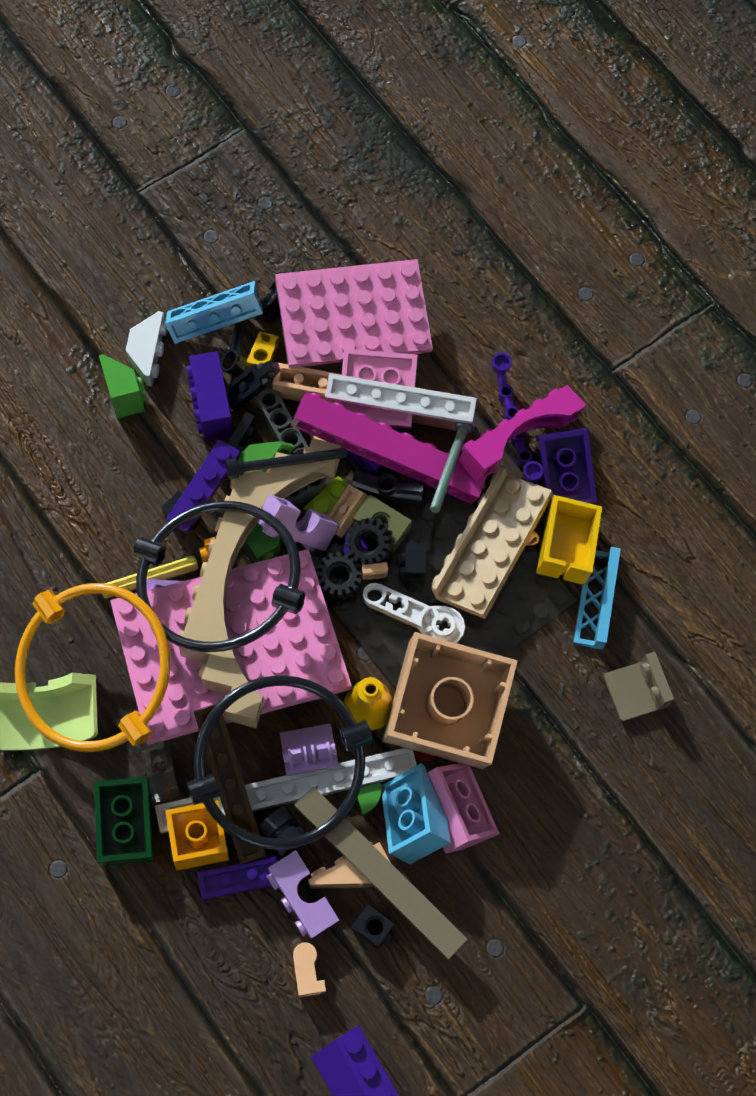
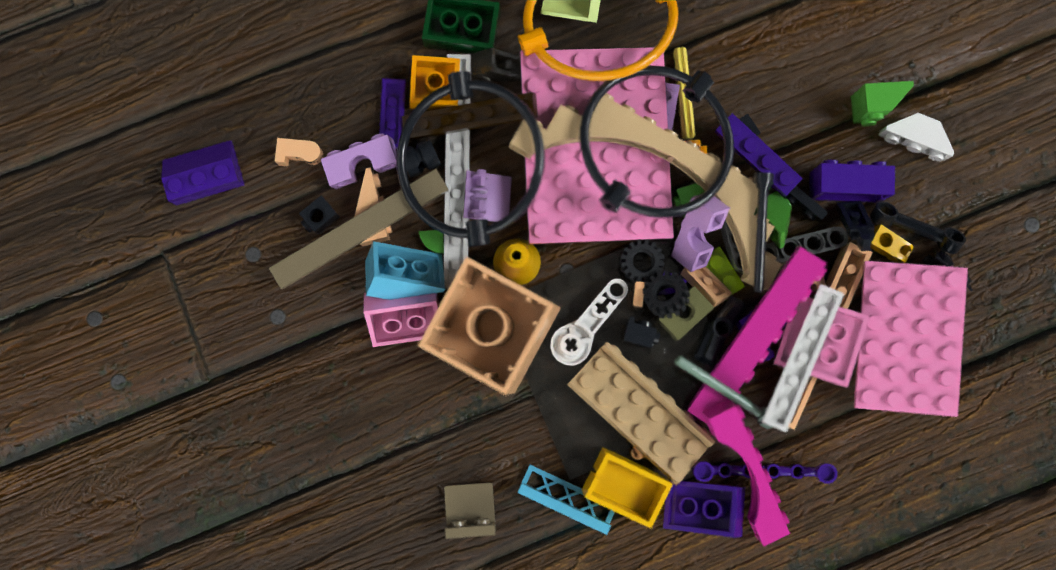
camera: 105 degrees right, 15 degrees up
medium azure fence [165,281,263,344] -> none

